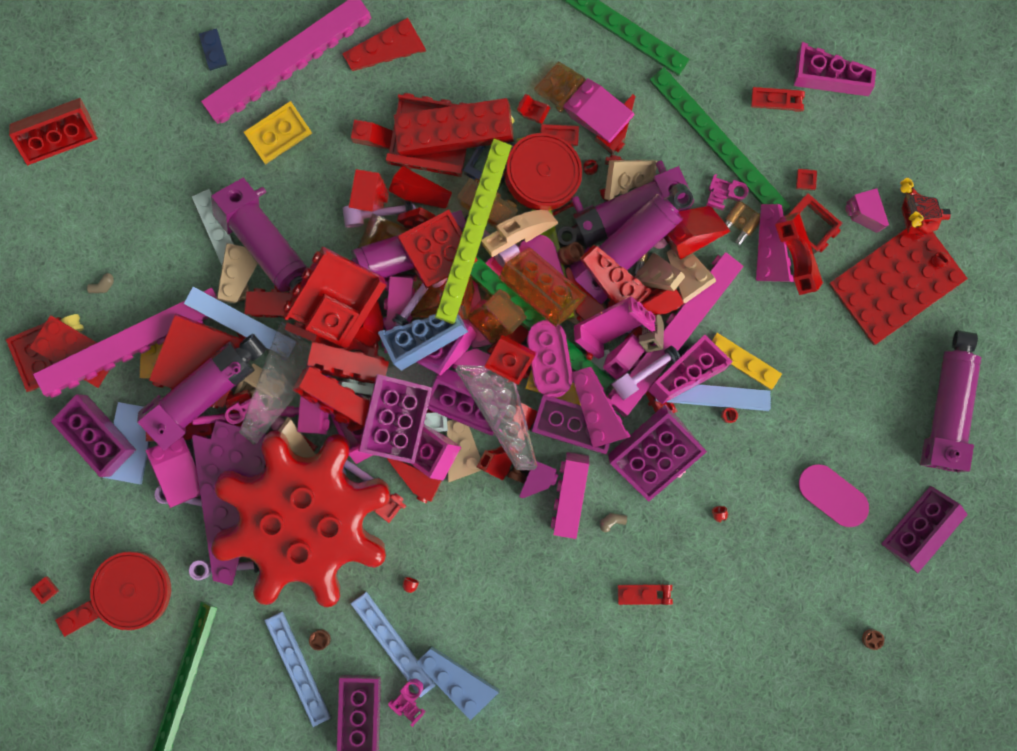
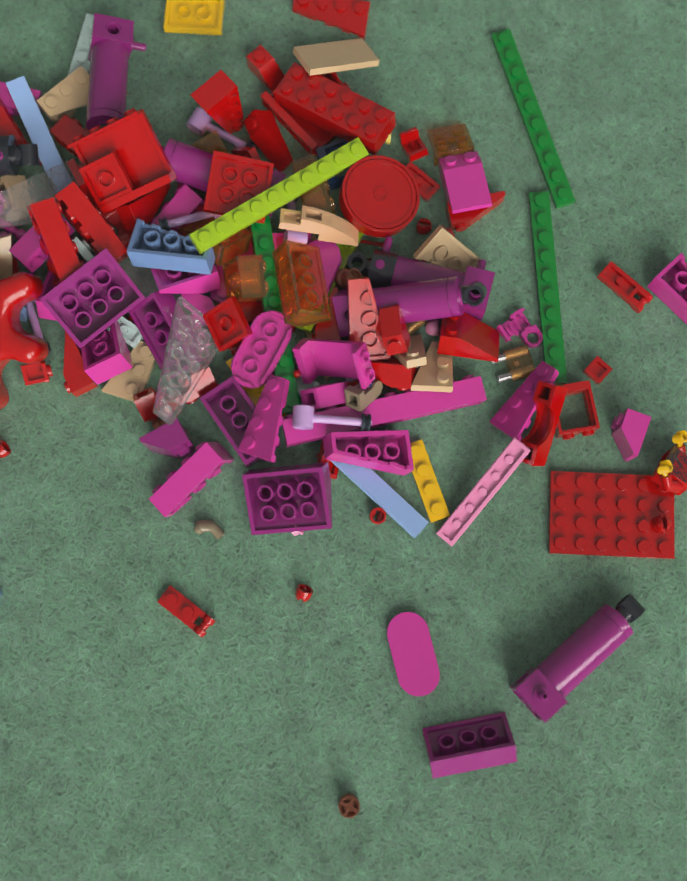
camera: 30 degrees right, 5 degrees down
none -> tan tile [293,38,380,76]
none -> red slope [379,304,411,356]
none -> bright pink tile [436,437,531,546]

